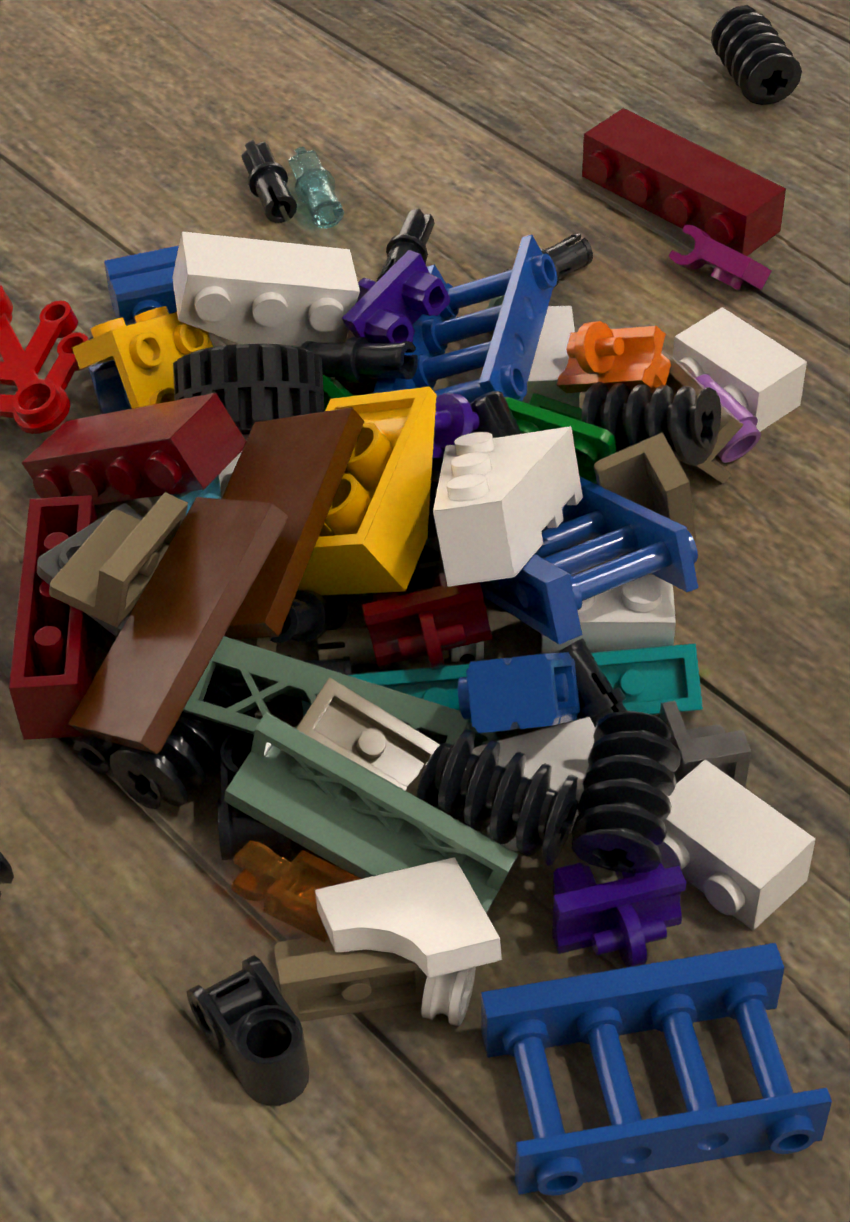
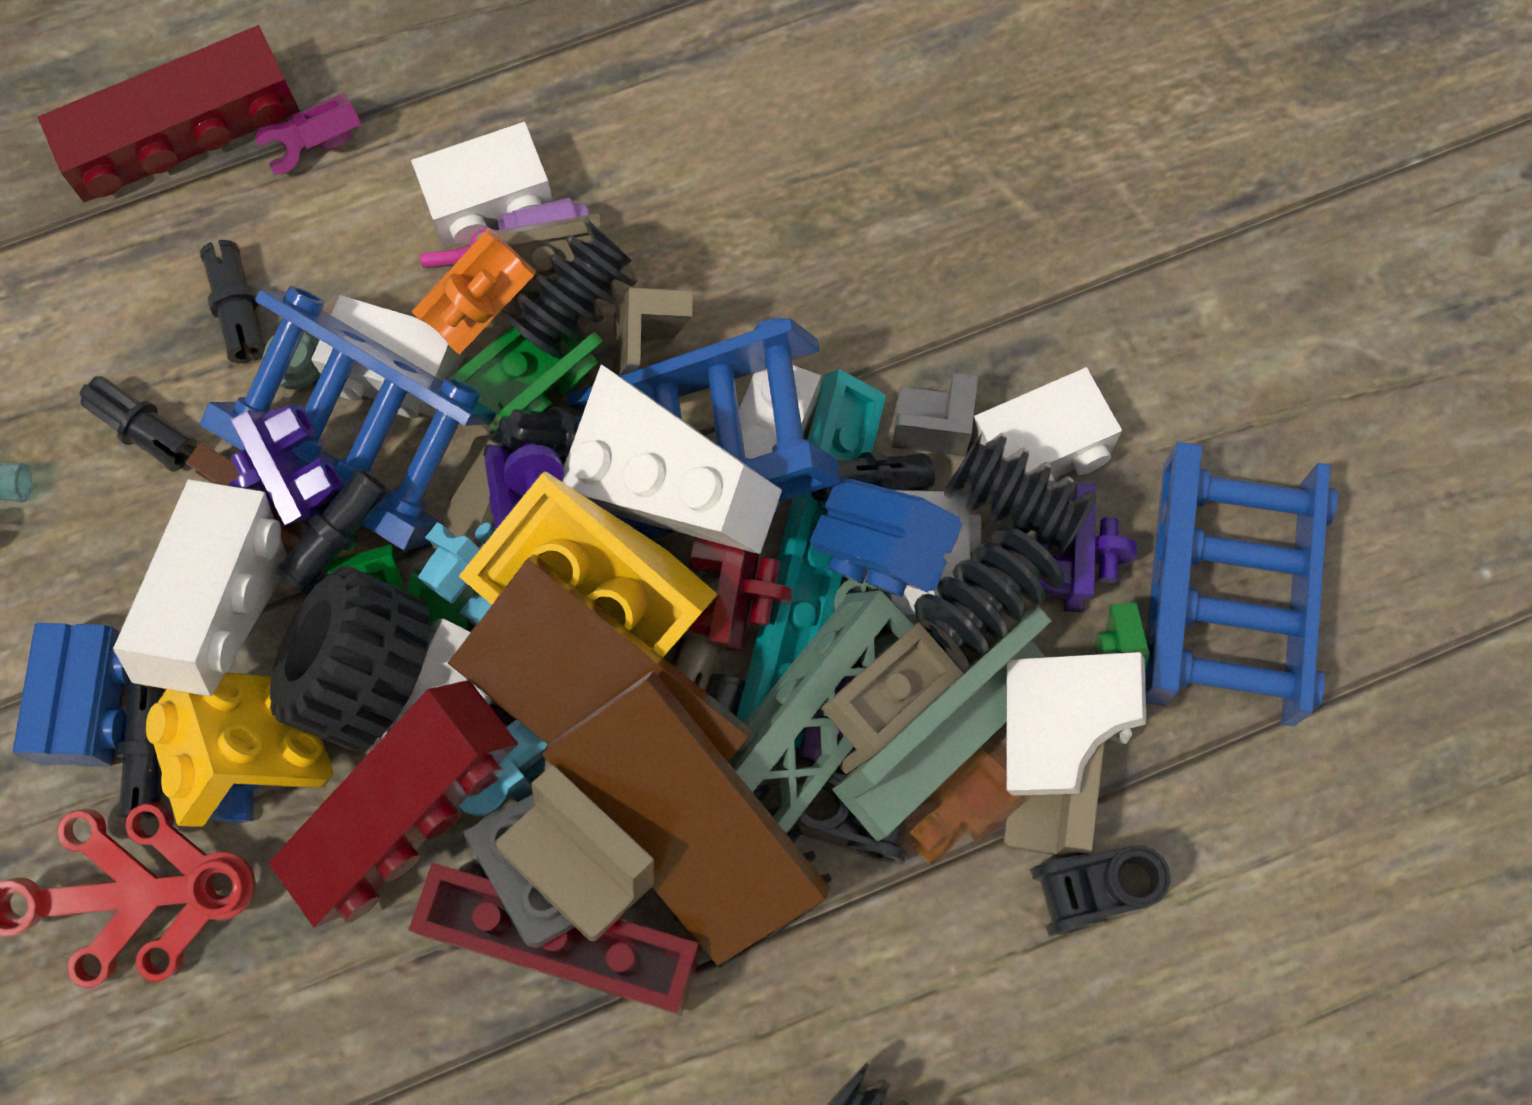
camera: 70 degrees left, 25 degrees up
none -> green plate [1095,603,1149,672]

